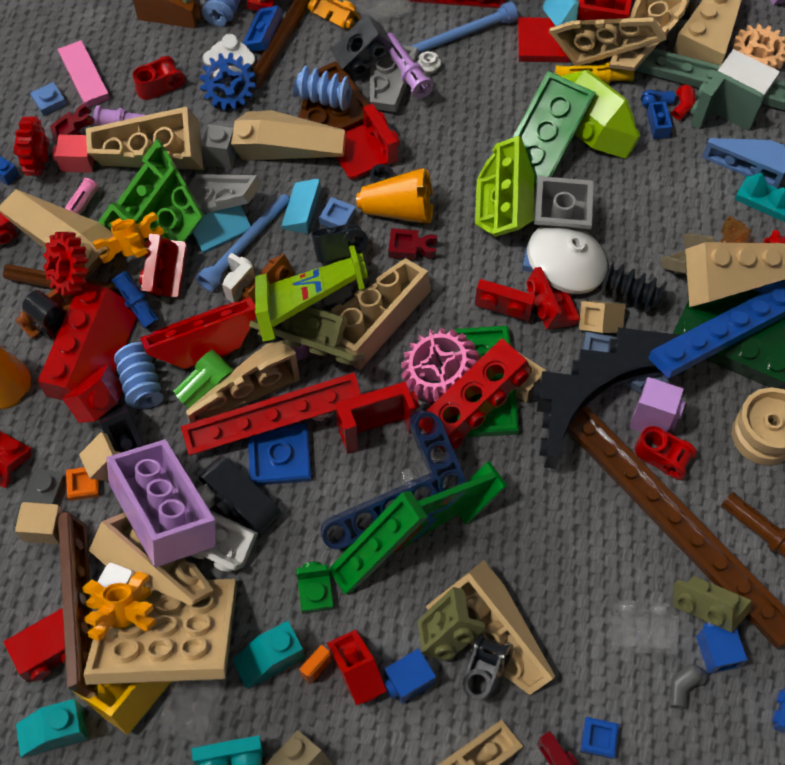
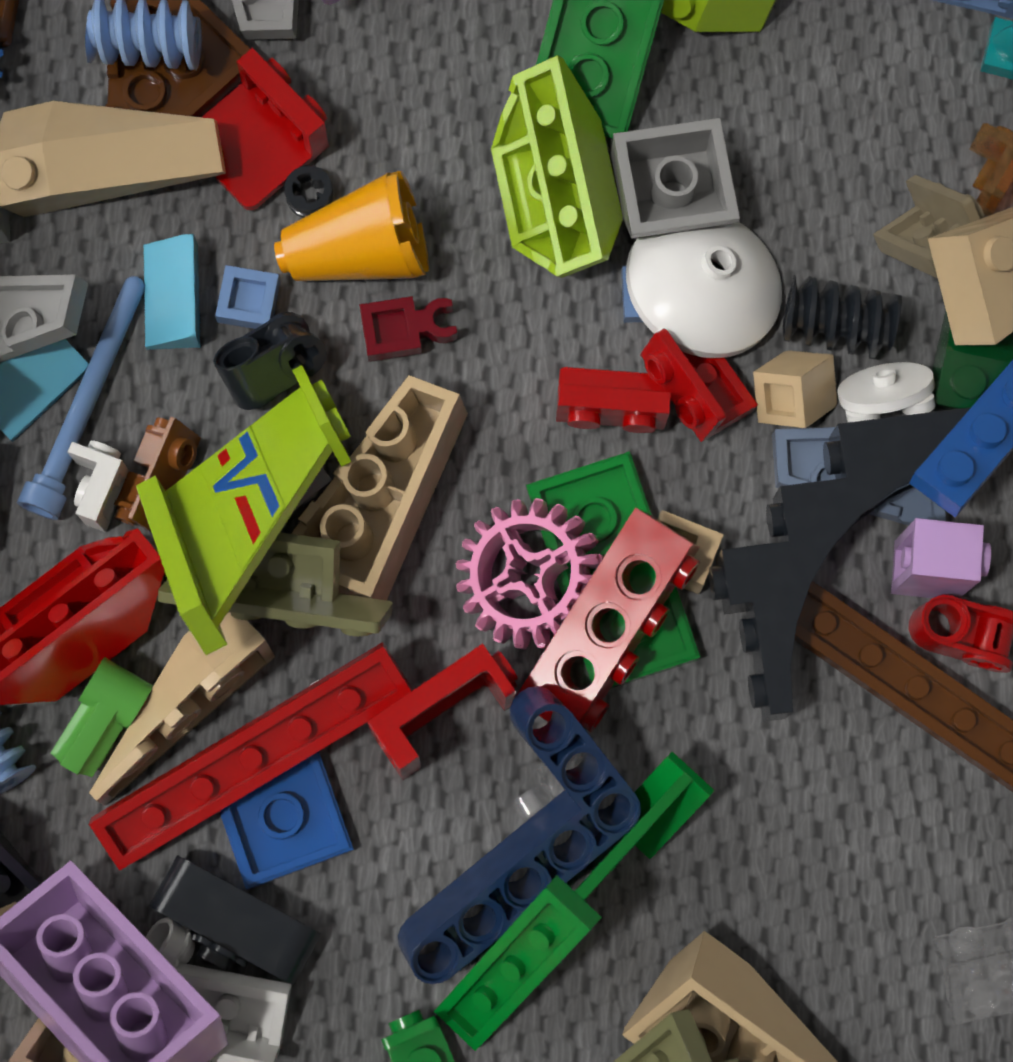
camera: 20 degrees left, 15 degrees up
none -> white piece [837,362,936,422]

